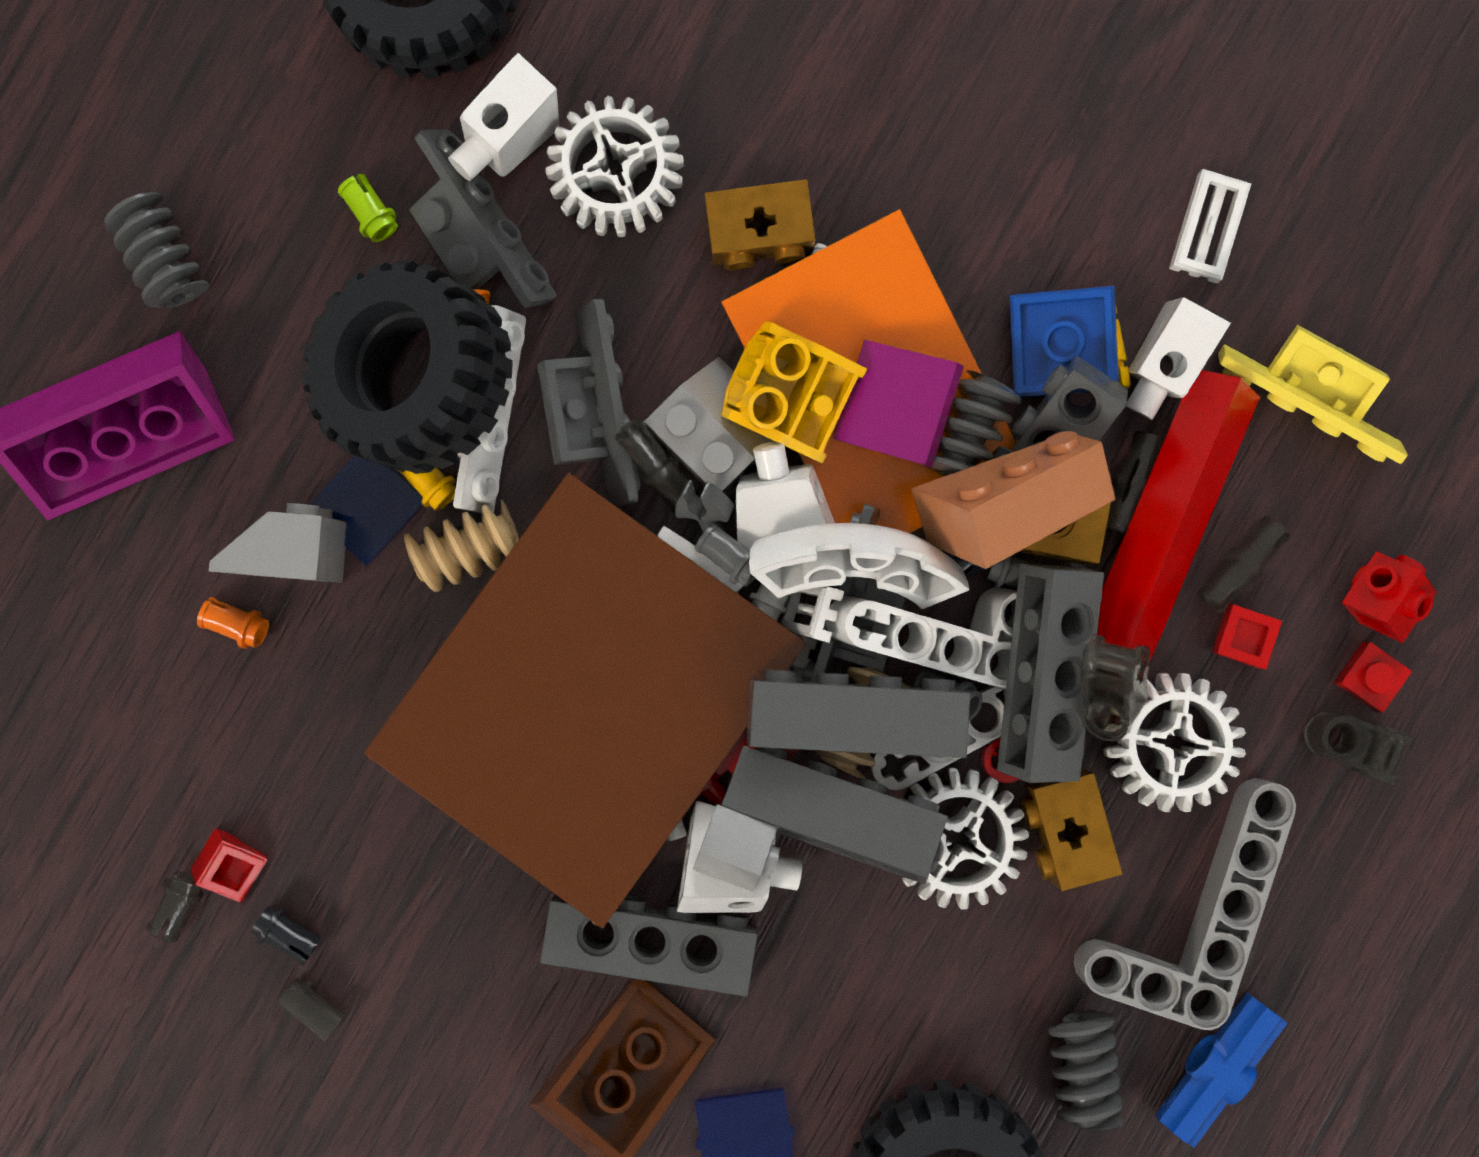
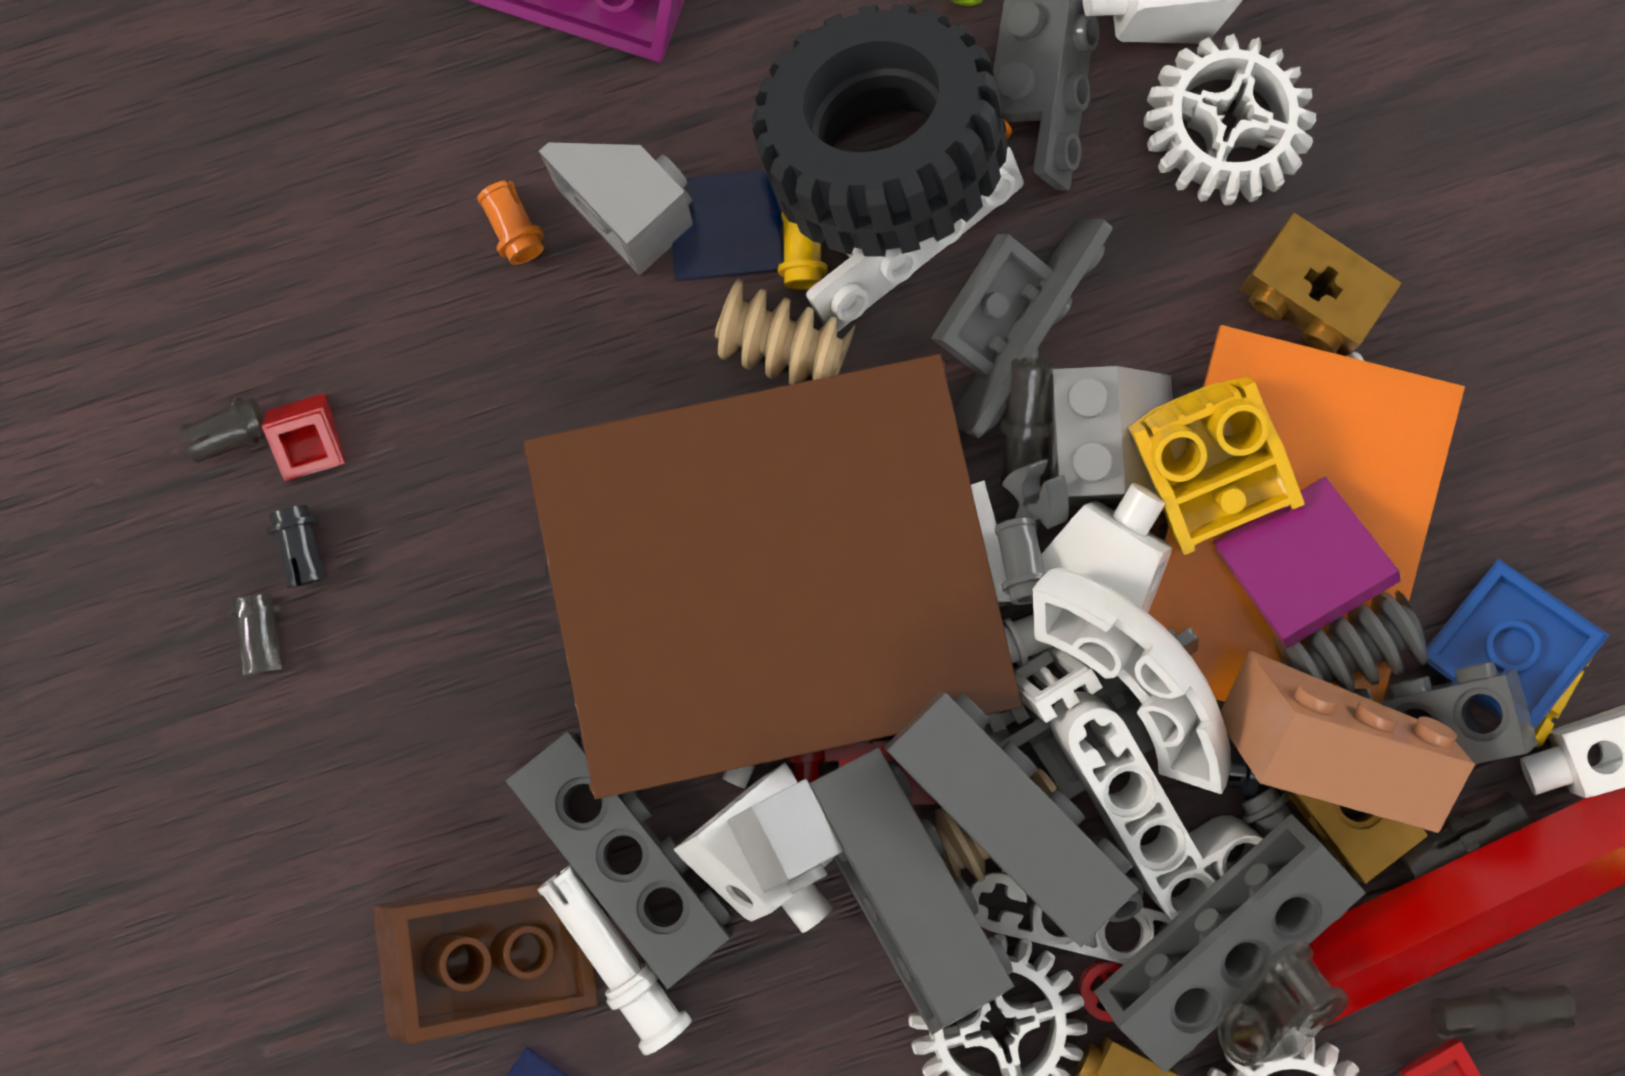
camera: 45 degrees right, 5 degrees down
none -> white pin [538,865,692,1055]

